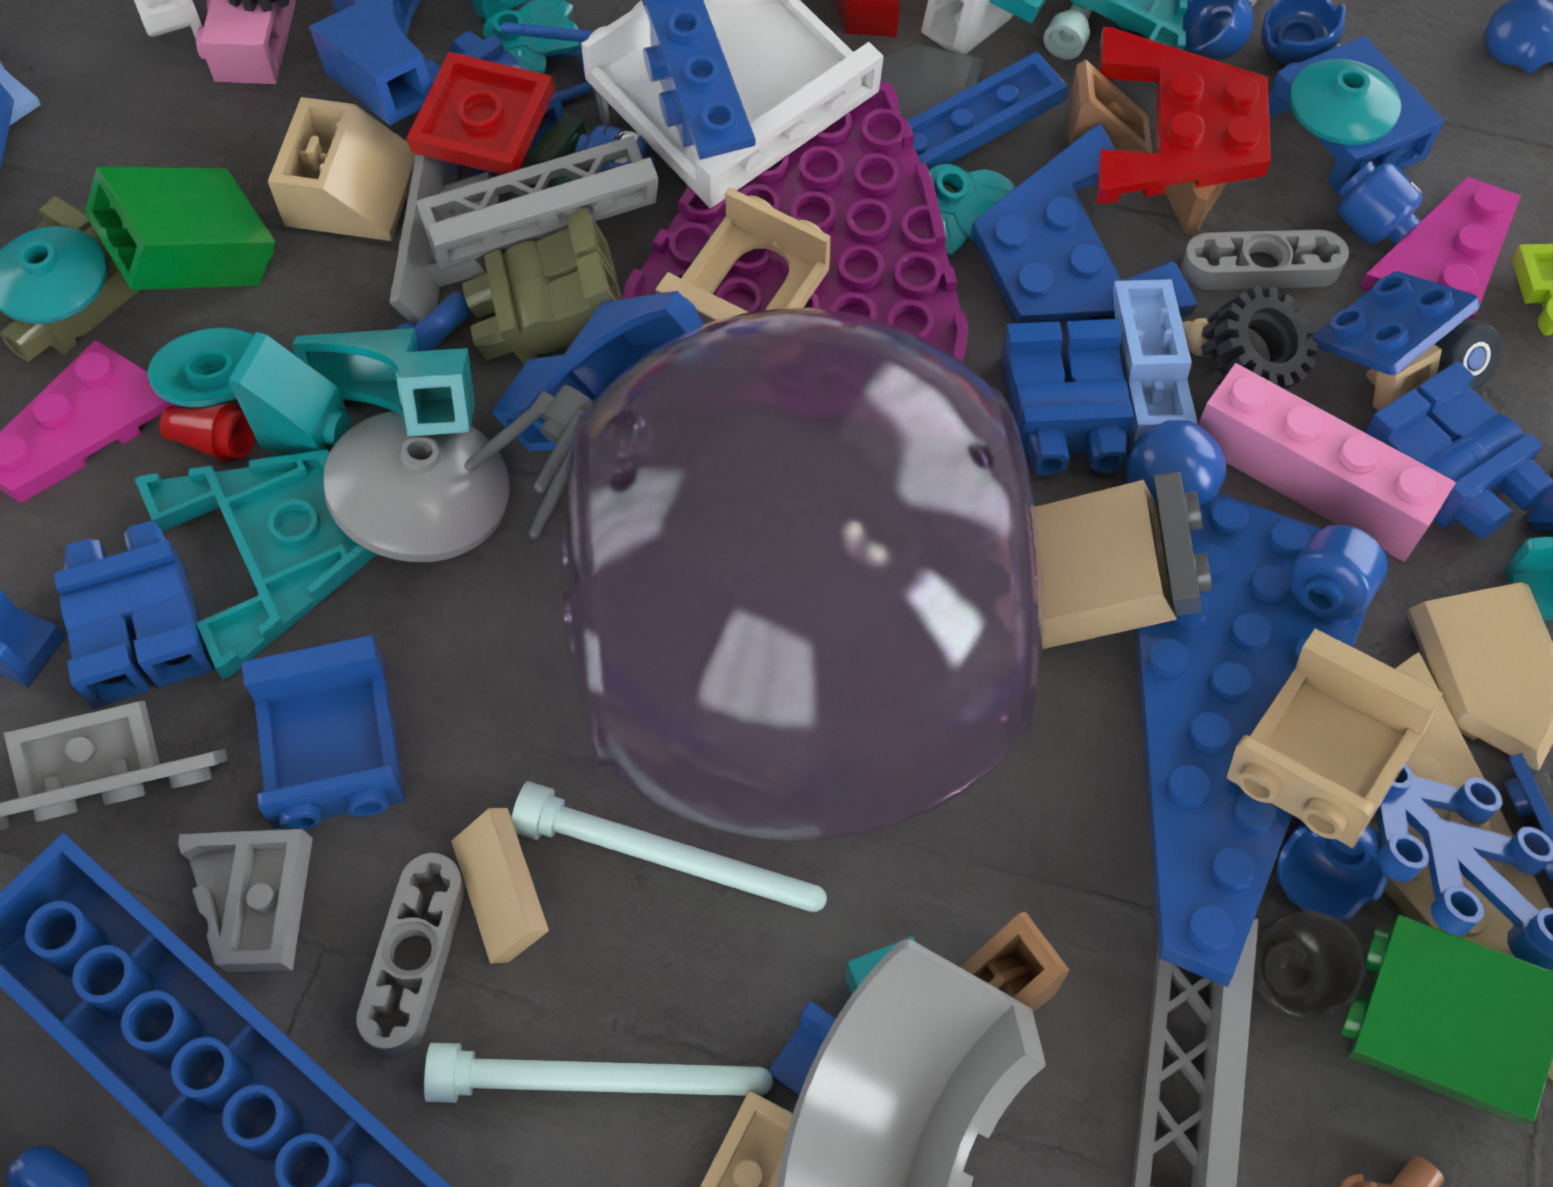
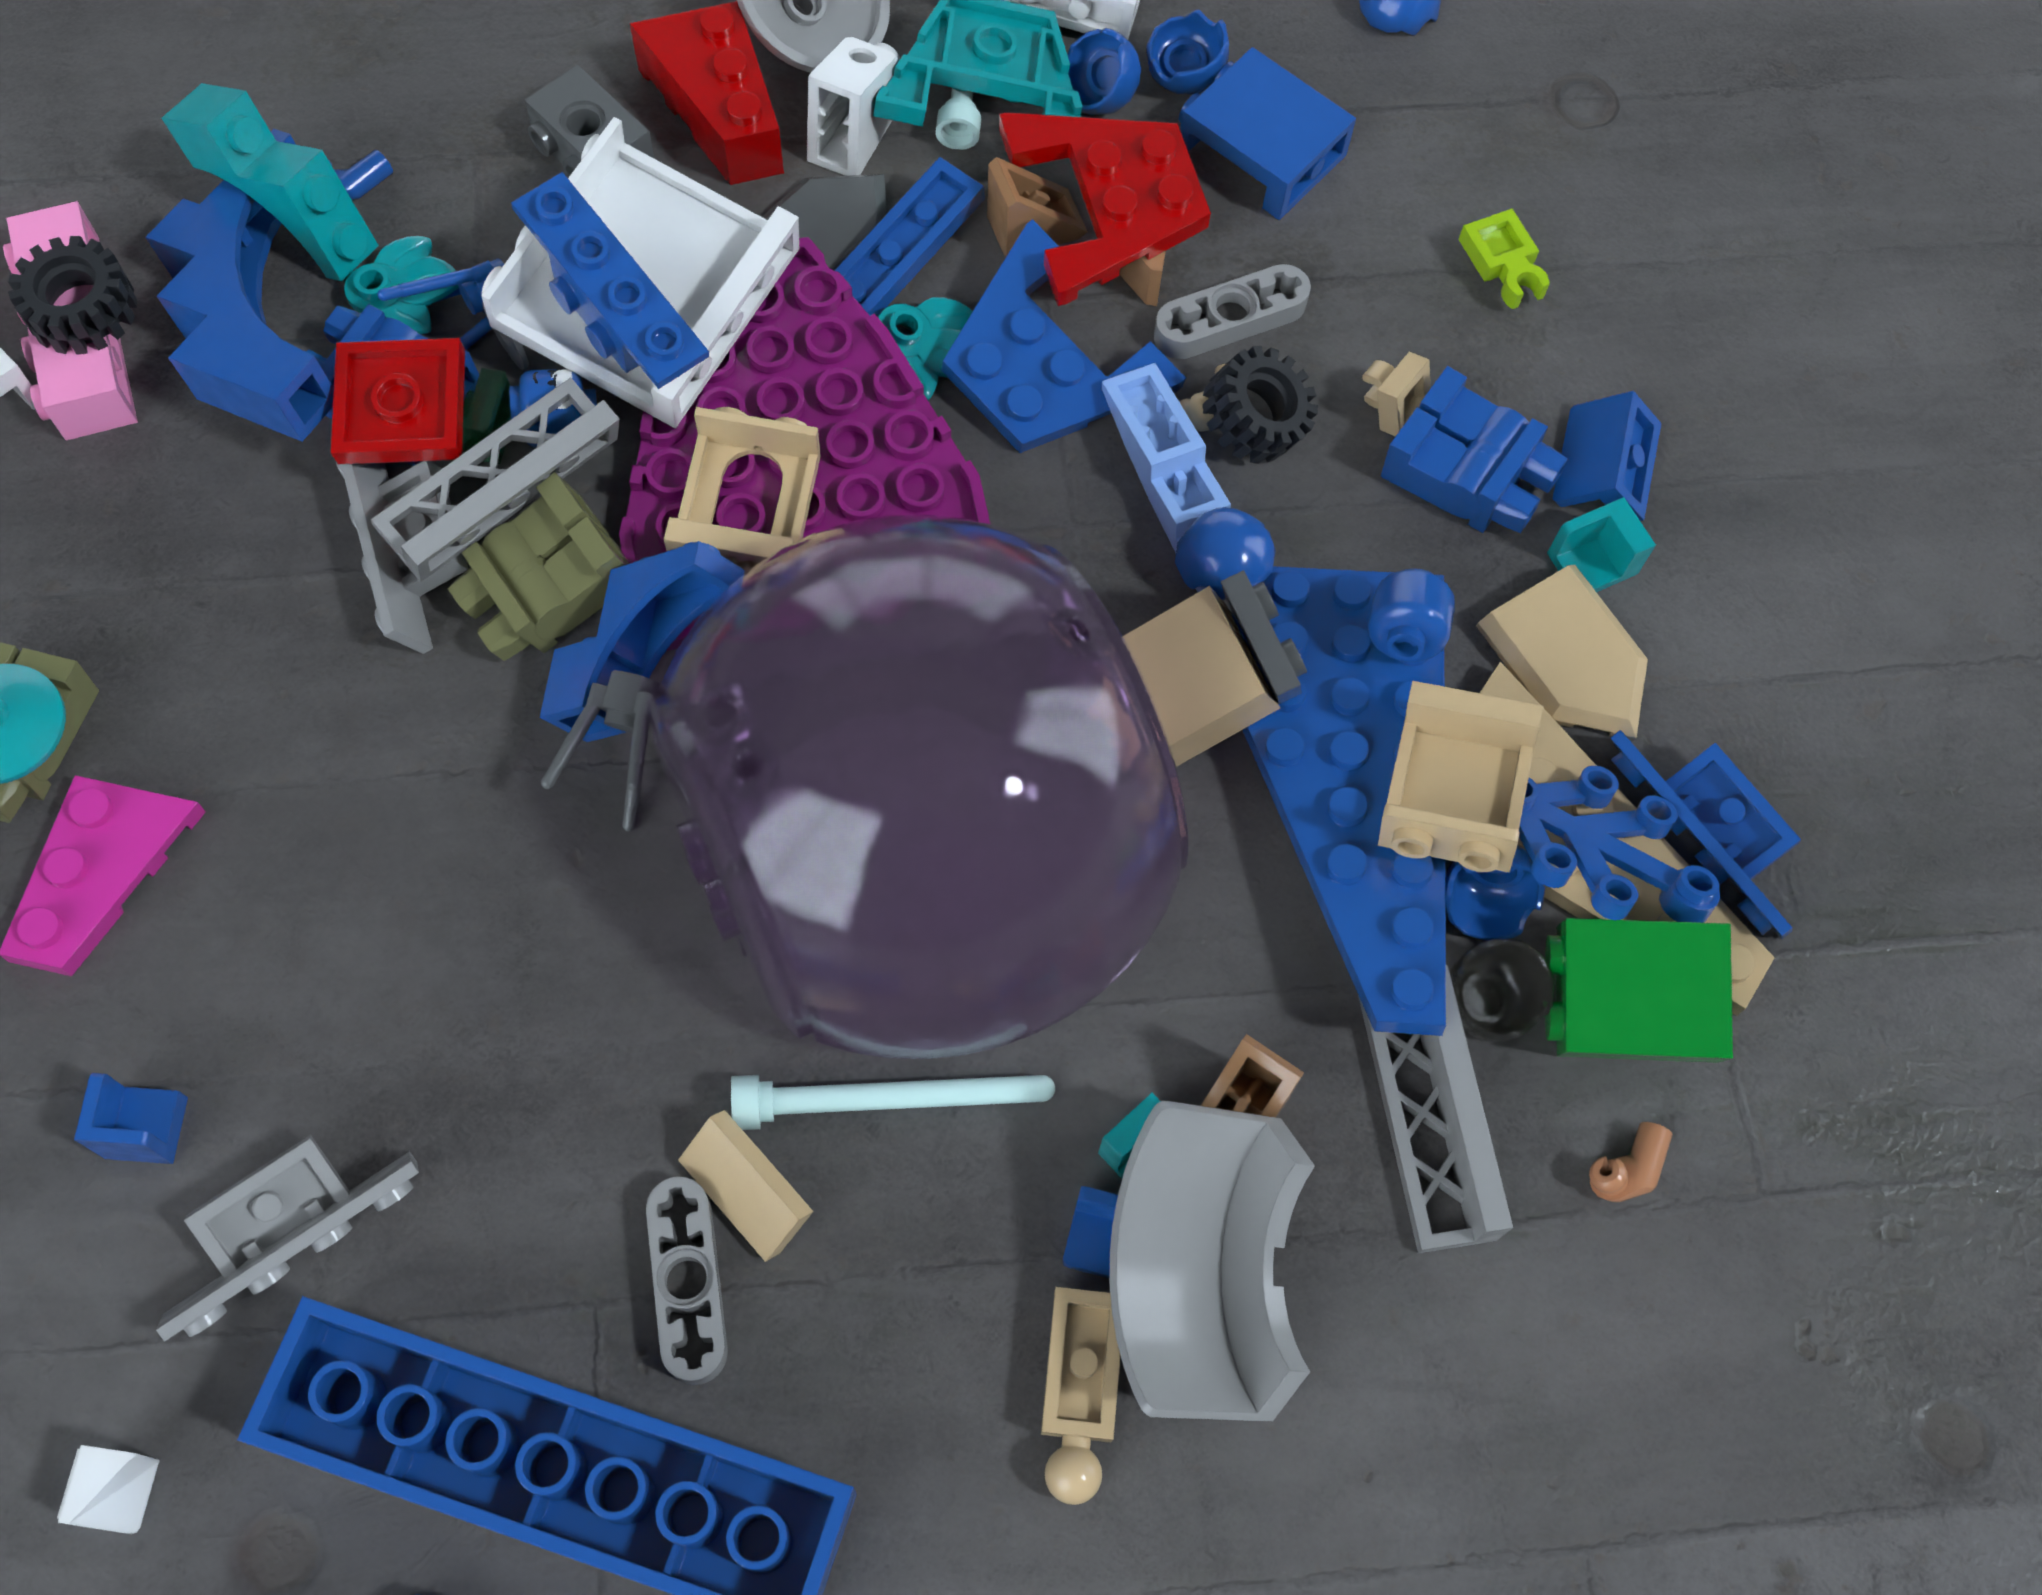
camera: 25 degrees left, 5 degrees up
blue hips [53,521,215,709] -> none
green brick [84,166,275,290] -> none
teal wing [135,449,378,679] -> none
teal dish [147,328,254,407] -> none
red cone [159,403,255,462] -> none
light grey wing [178,829,313,972] -> none
teal slope [228,332,351,455] -> none
blue panel [242,635,406,830] -> none
tan slope [268,97,415,241] -> none
teal arch [292,328,475,437] -> none
light grey dish [324,411,510,562] -> none
blue arm [396,291,472,351] -> none
light aqua piece [424,1042,773,1103] -> none
blue hips [1000,319,1134,476] -> none
bright pink brick [1198,363,1456,562] -> none
teal dish [1289,59,1401,145] -> none
blue plate [1312,271,1502,390] -> none
blue head [1337,161,1423,245] -> none
dark pink wing [1360,177,1521,320] -> none

